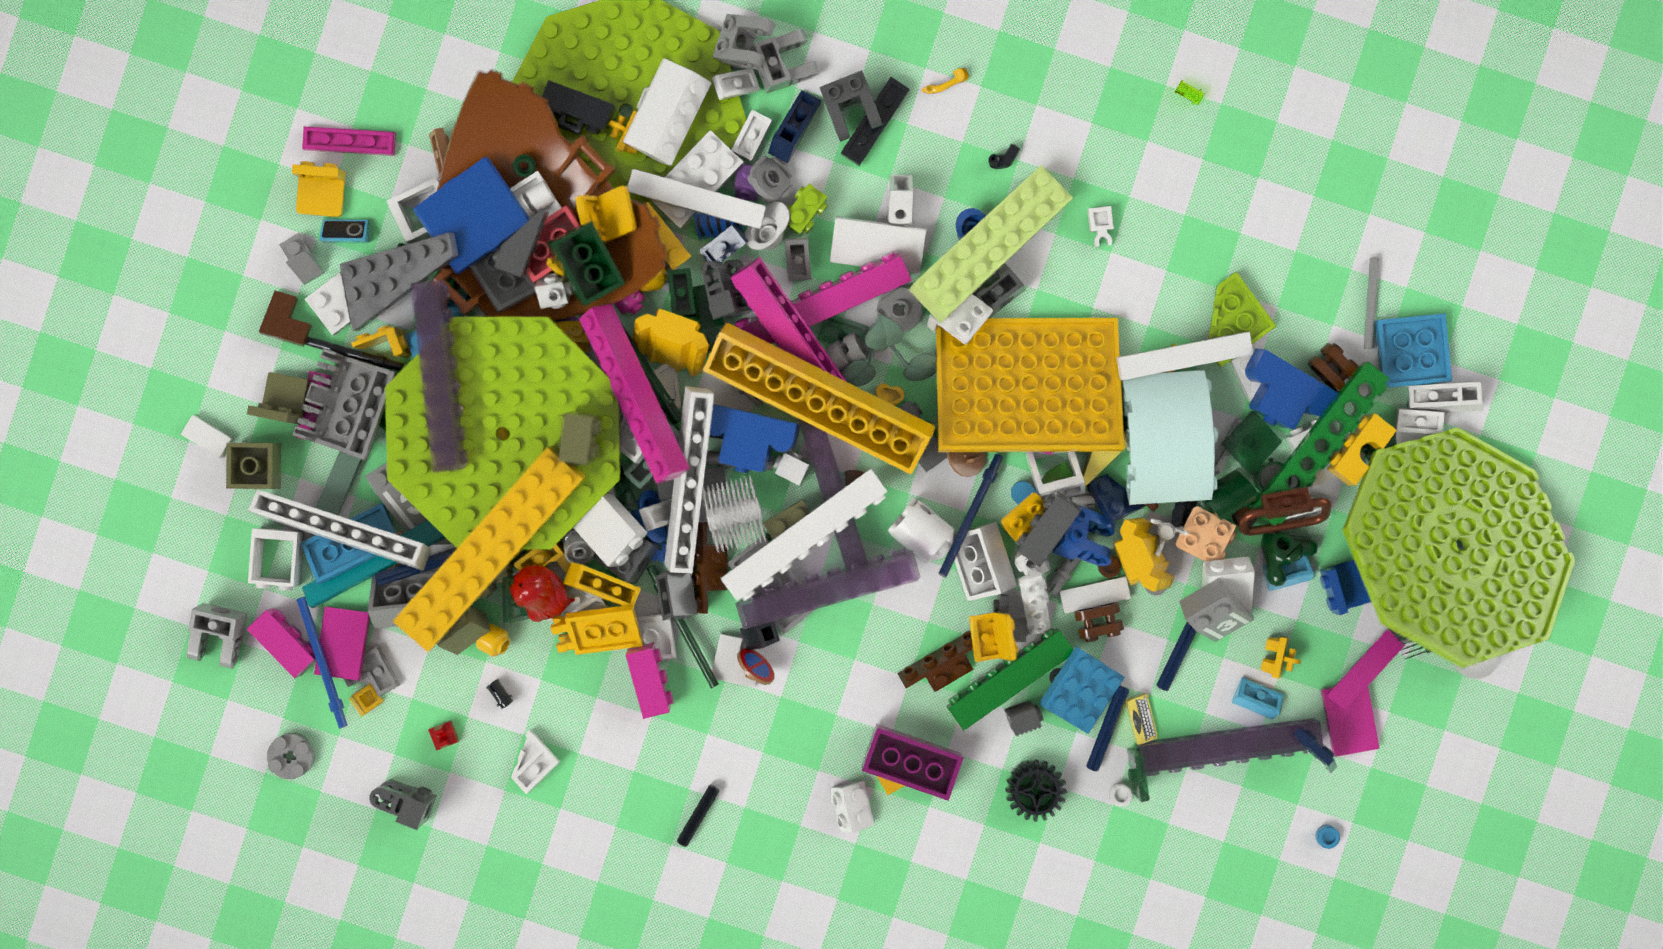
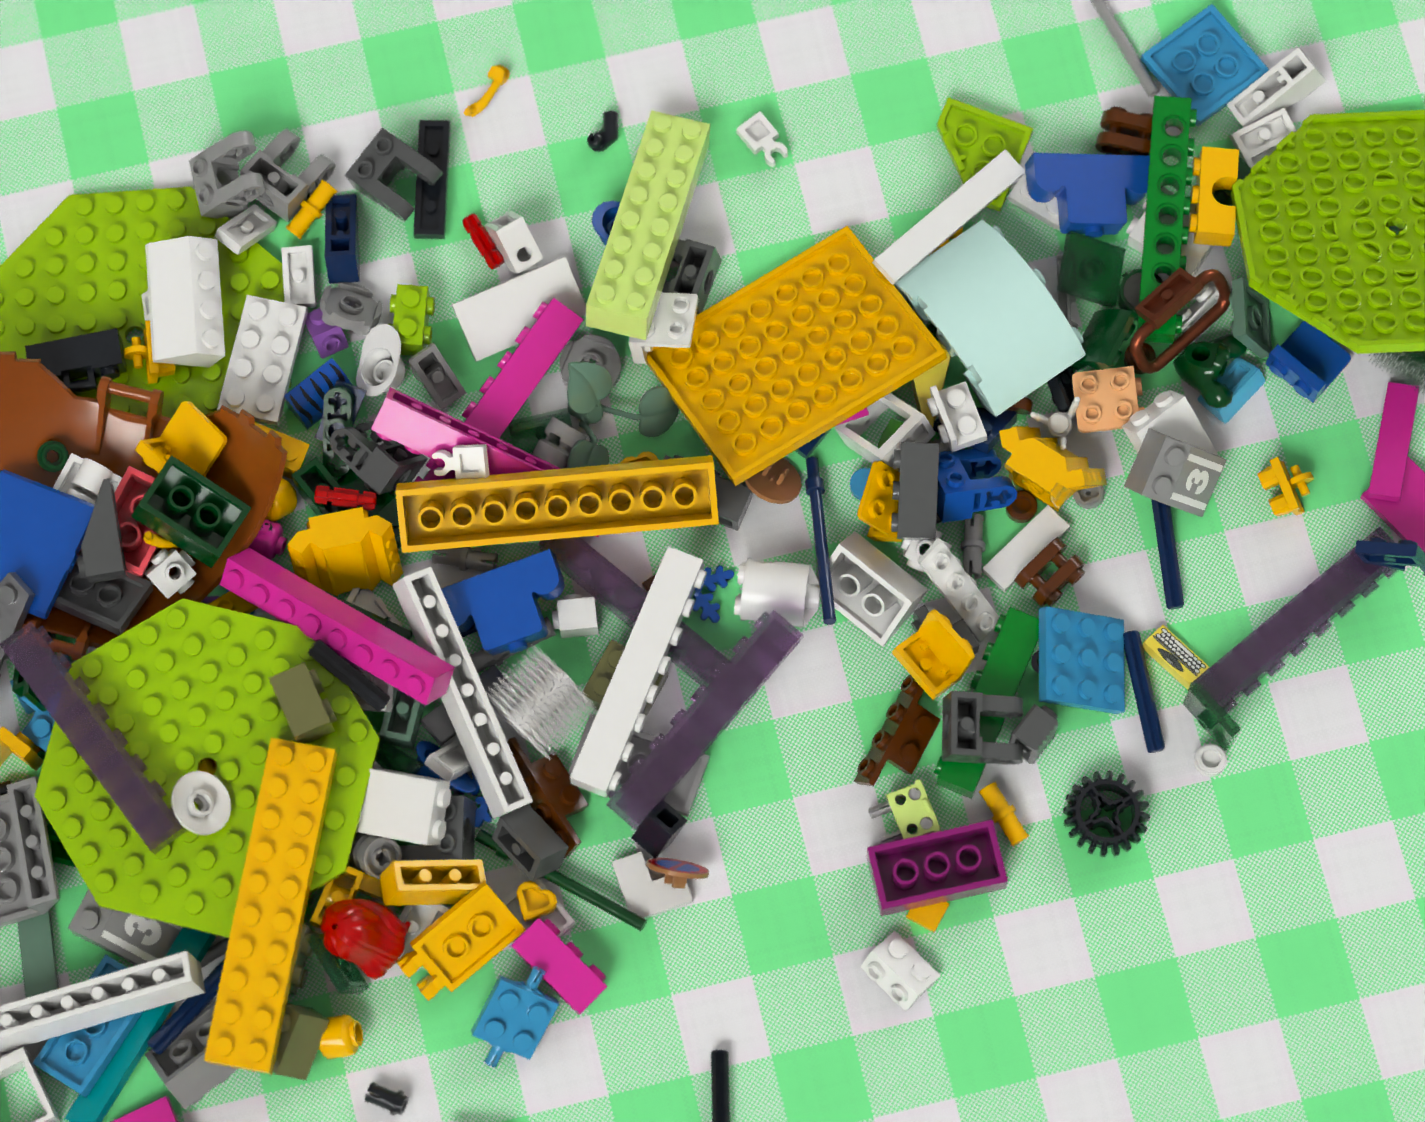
camera: 30 degrees left, 15 degrees down
white tile [627,169,766,229] -> none
medium azure slope [1232,677,1284,719] -> none
none -> white dish [171,771,231,835]
none -> yellow pin [285,179,338,240]
none -> black axle [308,640,390,711]
none -> red axle [314,485,377,511]
none -> dark green beam [322,385,354,477]
none -> white plate [432,444,490,479]
none -> red axle [462,214,504,270]
none -> dark azure plate [471,966,559,1067]
none -> yellow tile [517,881,557,922]
none -> blue animal [692,565,734,623]
none -> yellowish green piece [868,779,941,844]
none -> white bracket [927,381,987,452]
none -> dark grey brick [942,691,1023,765]
none -> yellow pin [979,782,1029,847]
none -> sand green plate [1229,278,1272,359]

